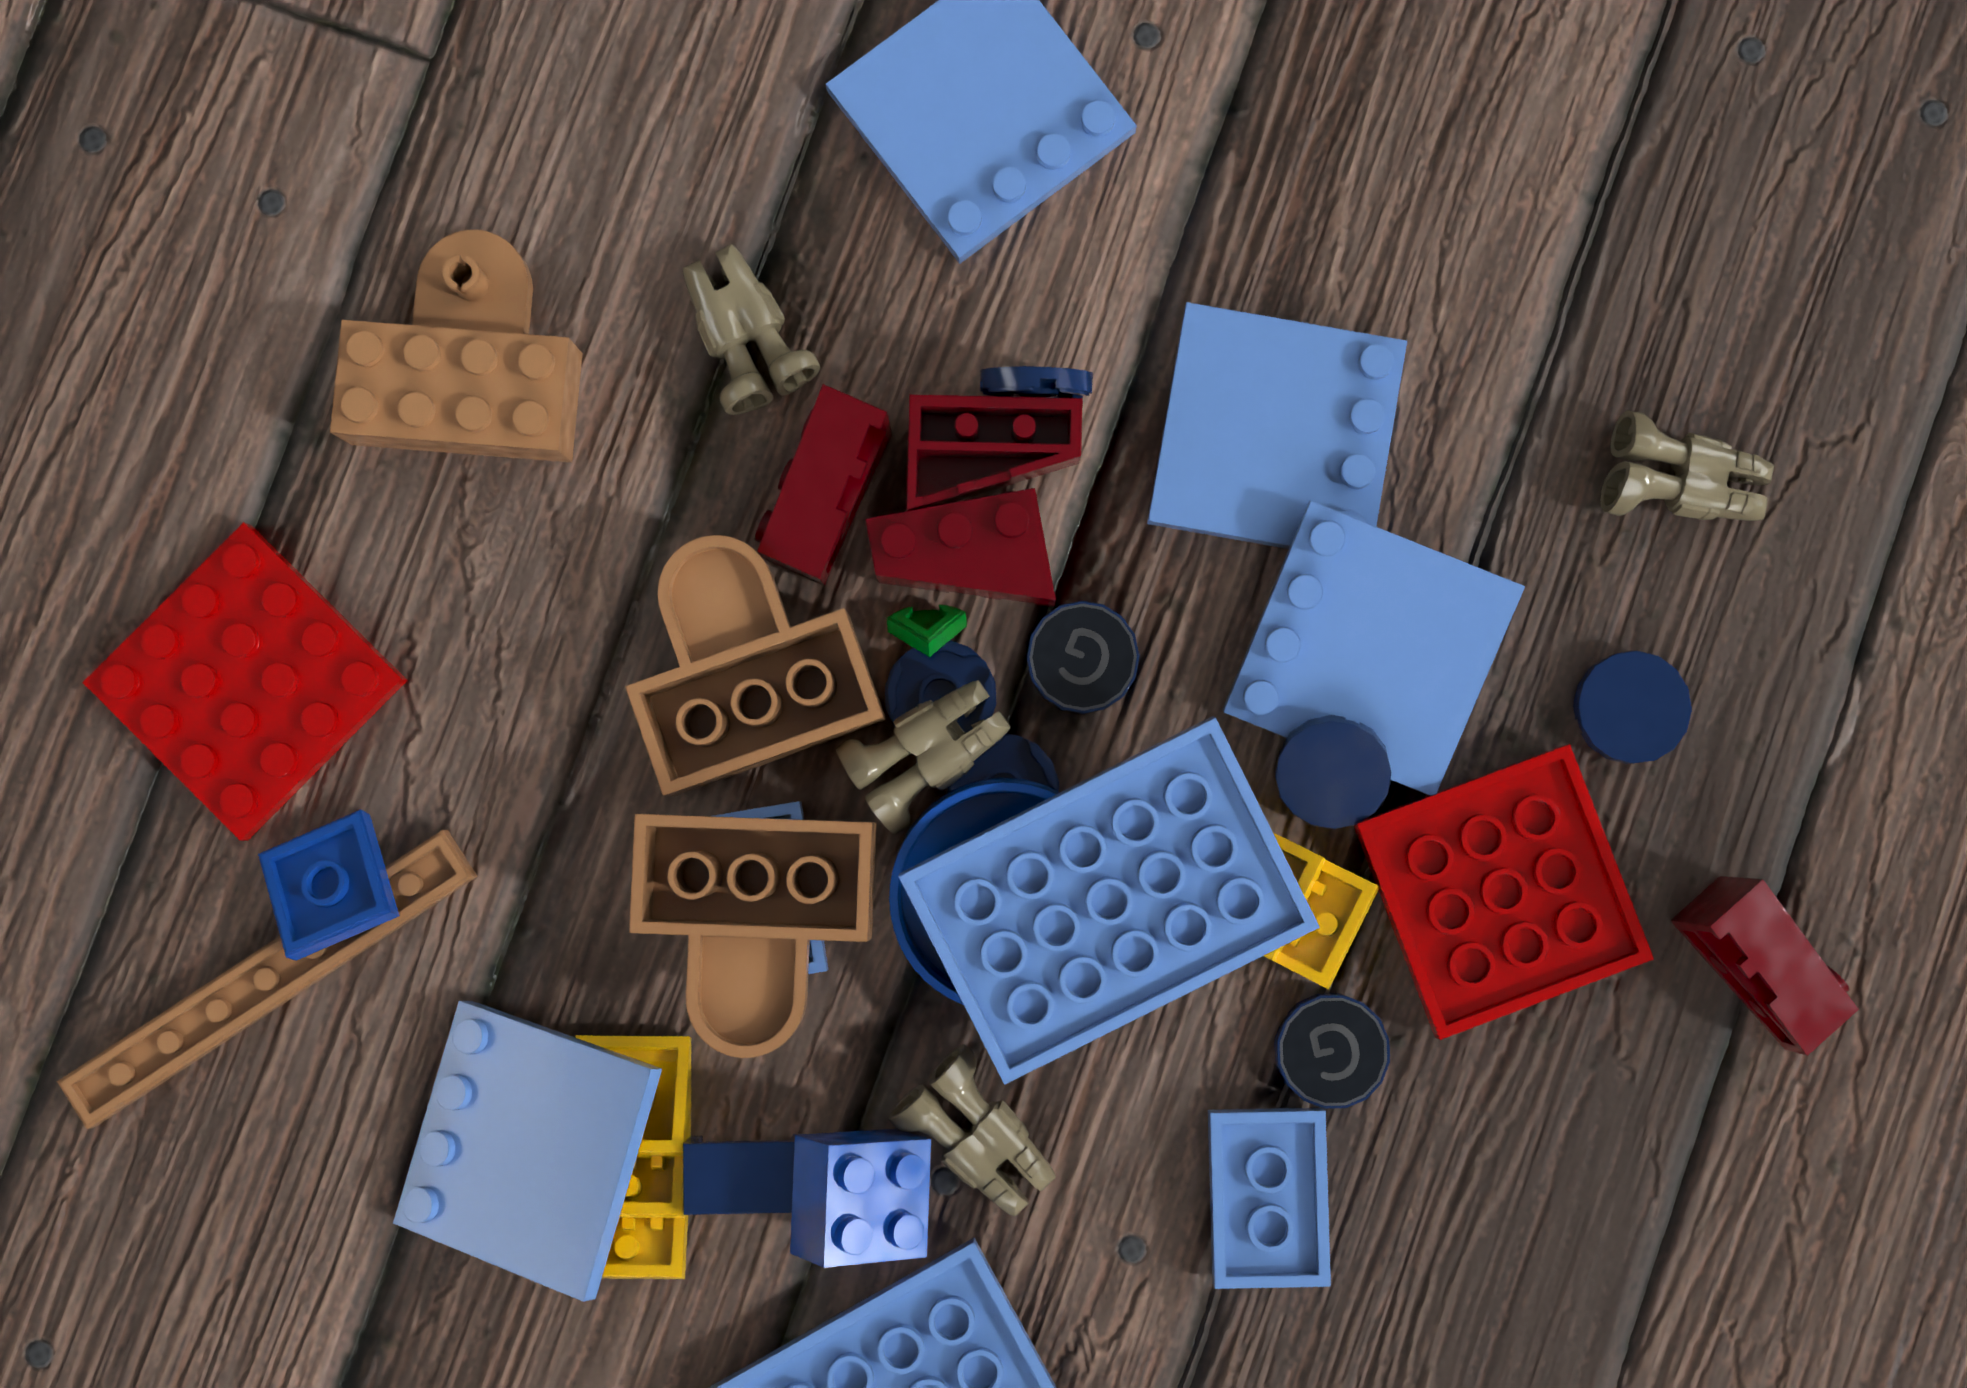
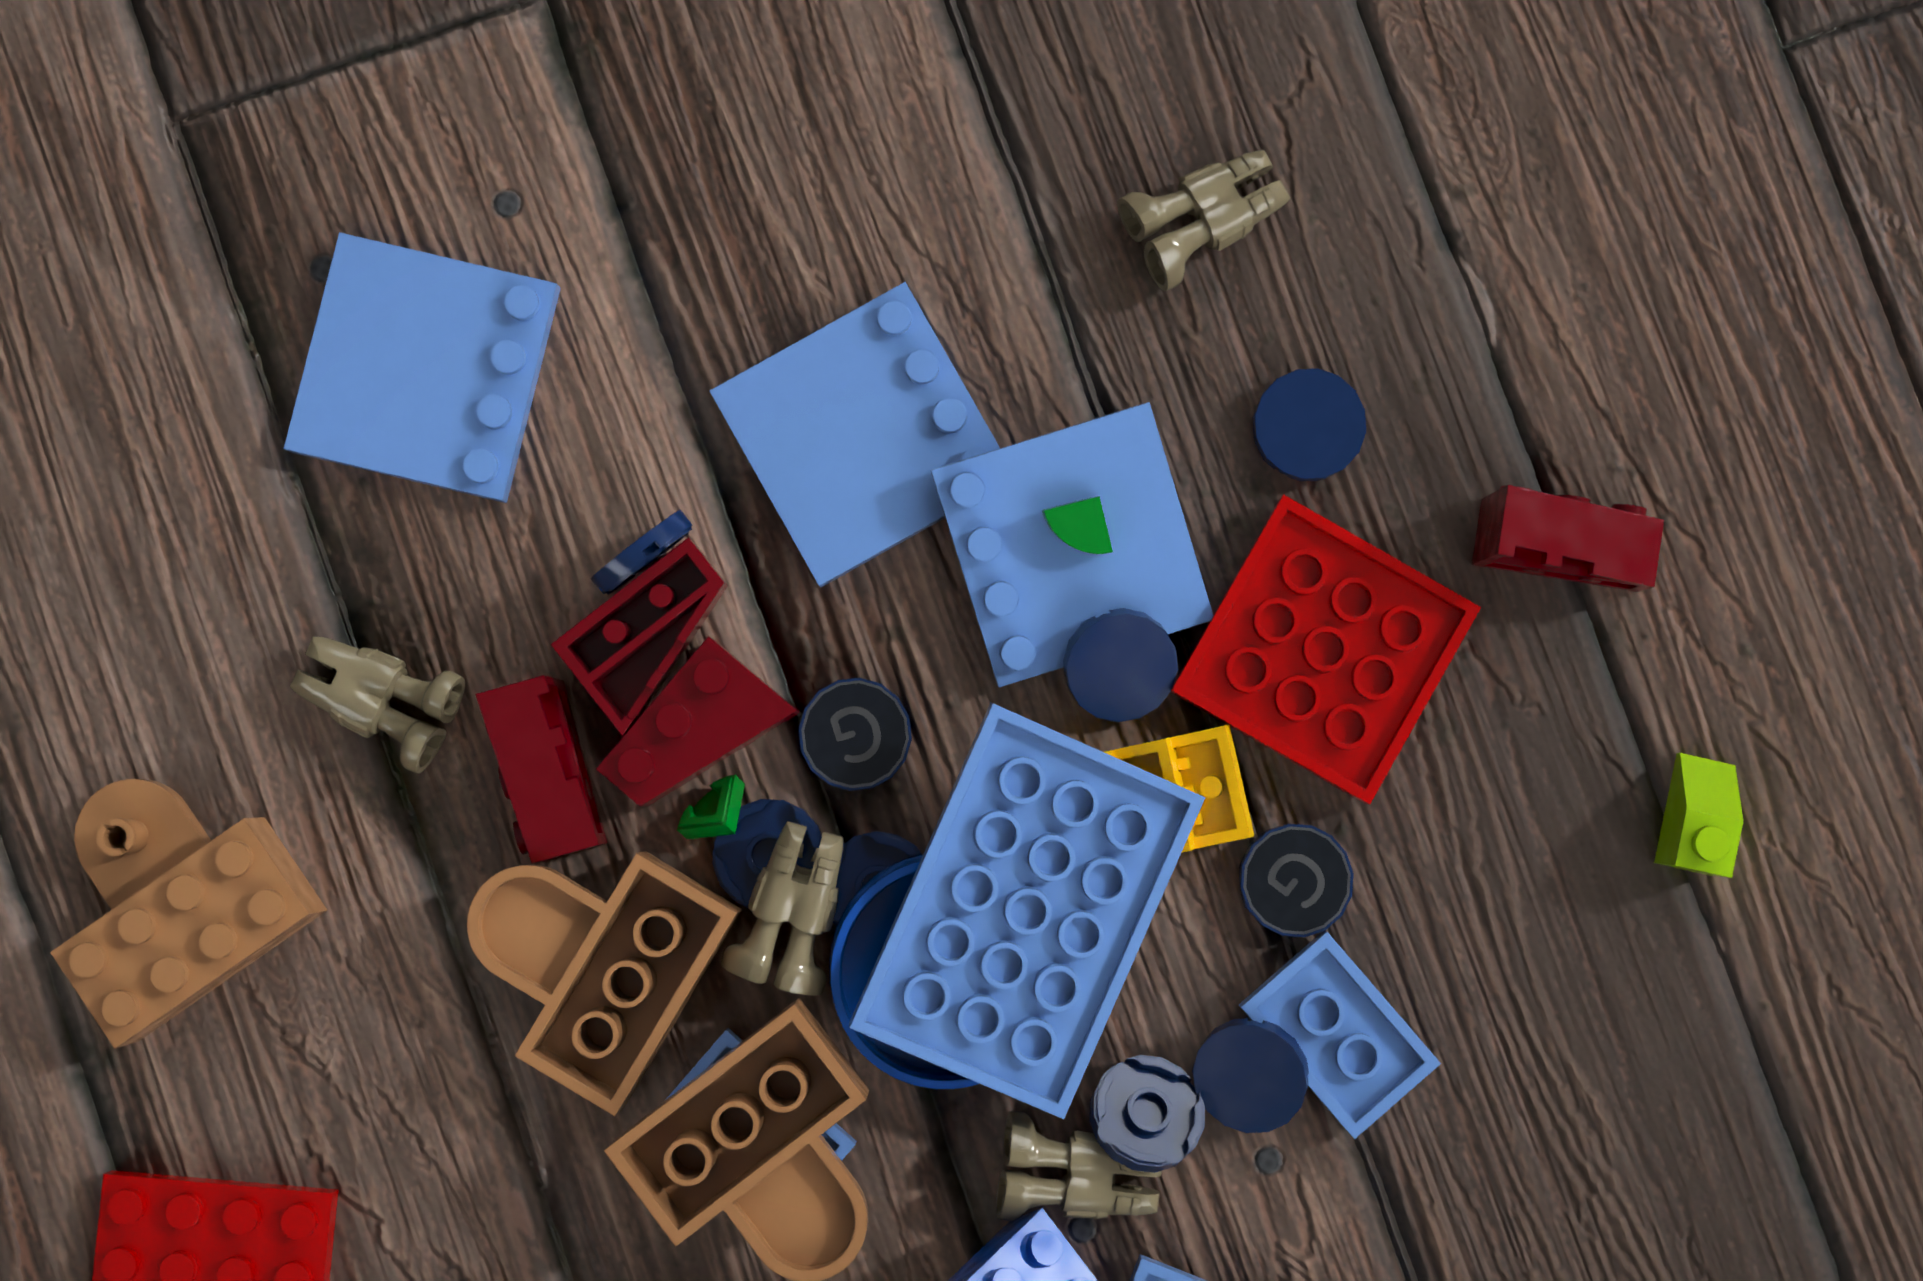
camera: 45 degrees left, 0 degrees up
none -> green tile [1042,496,1113,554]
none -> tile [1089,1055,1205,1173]
none -> dark blue tile [1192,1018,1309,1133]
none -> lime slope [1654,753,1743,878]

